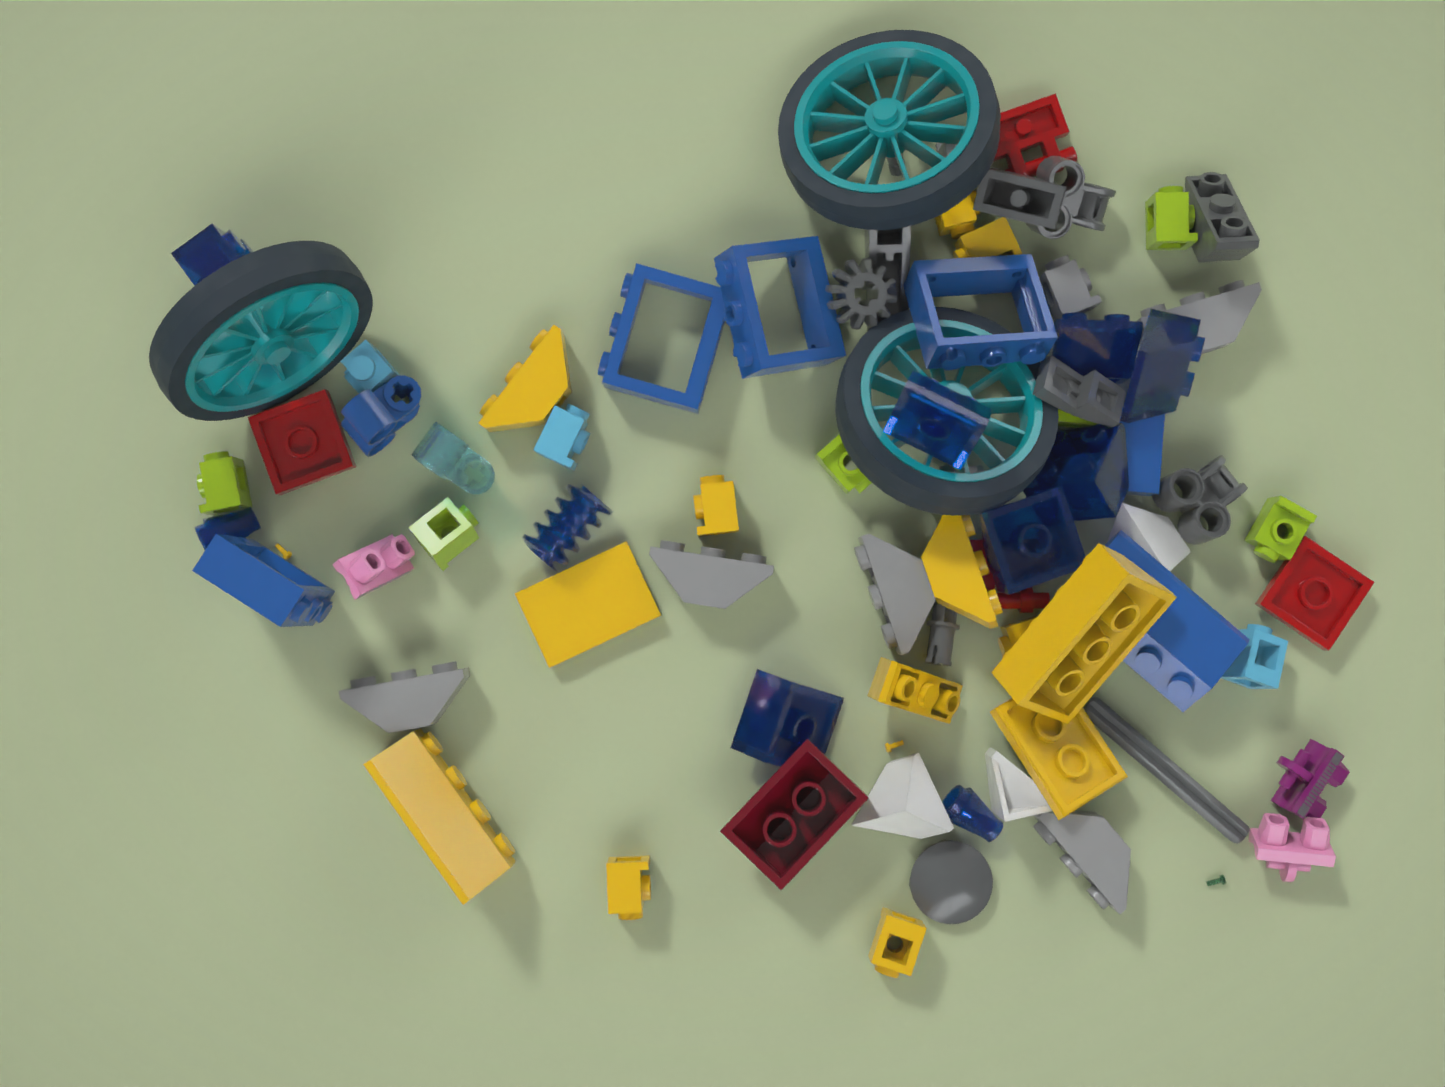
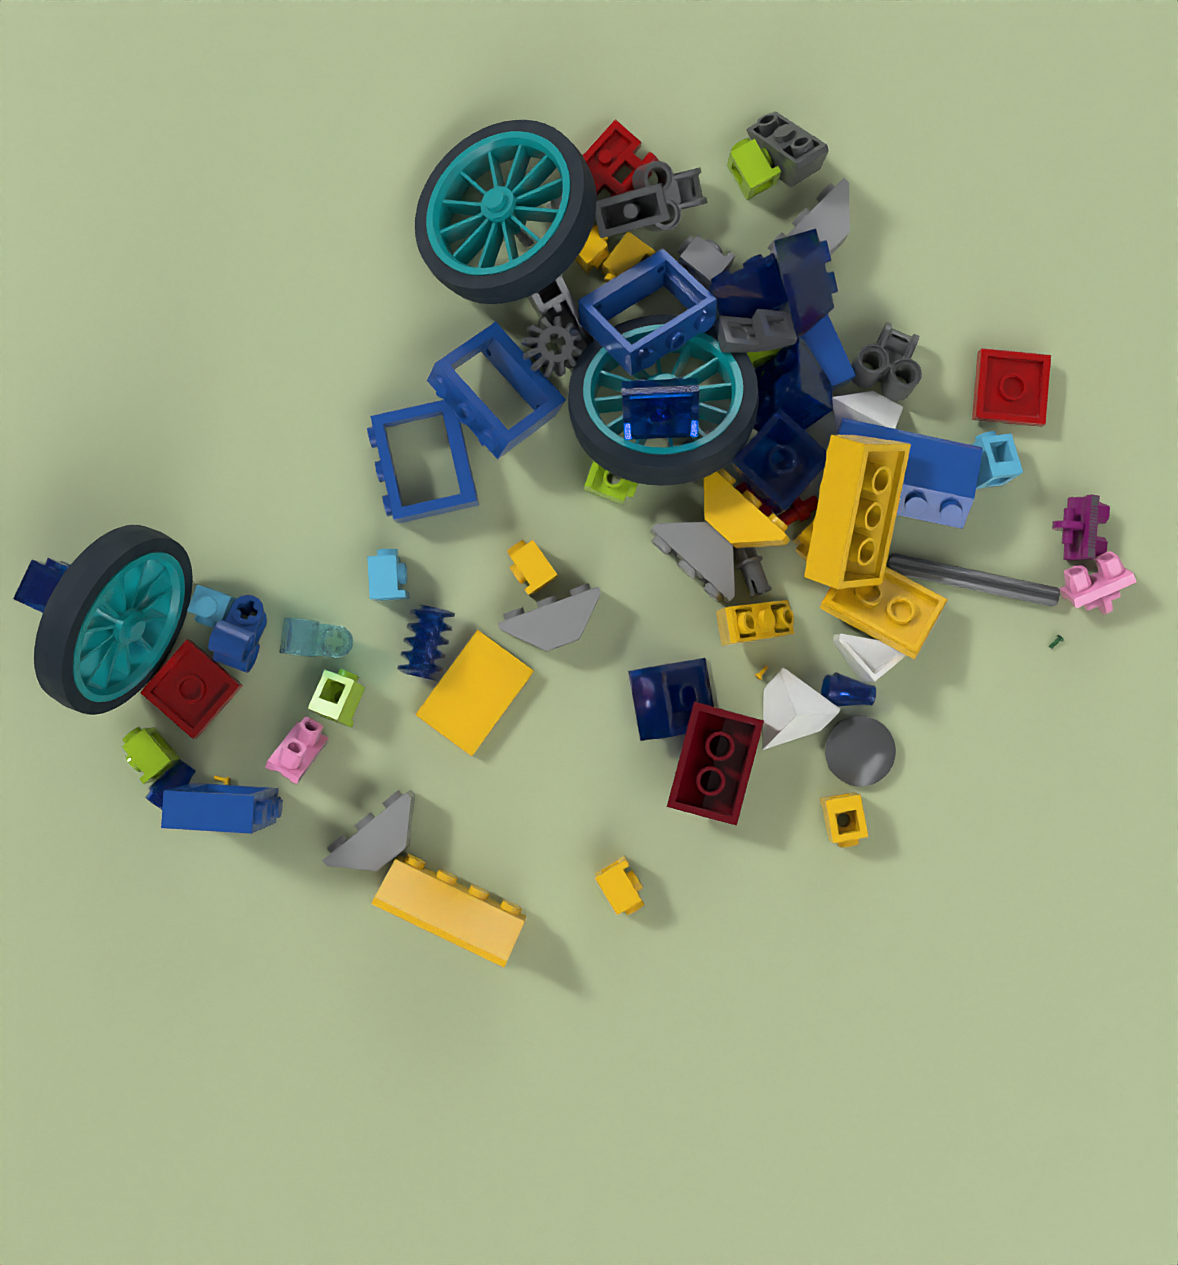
camera: 35 degrees left, 0 degrees up
yellow slope [478,325,572,432] -> none
light grey slope [1033,810,1131,914] -> none
lime brick [1244,495,1317,563] -> none

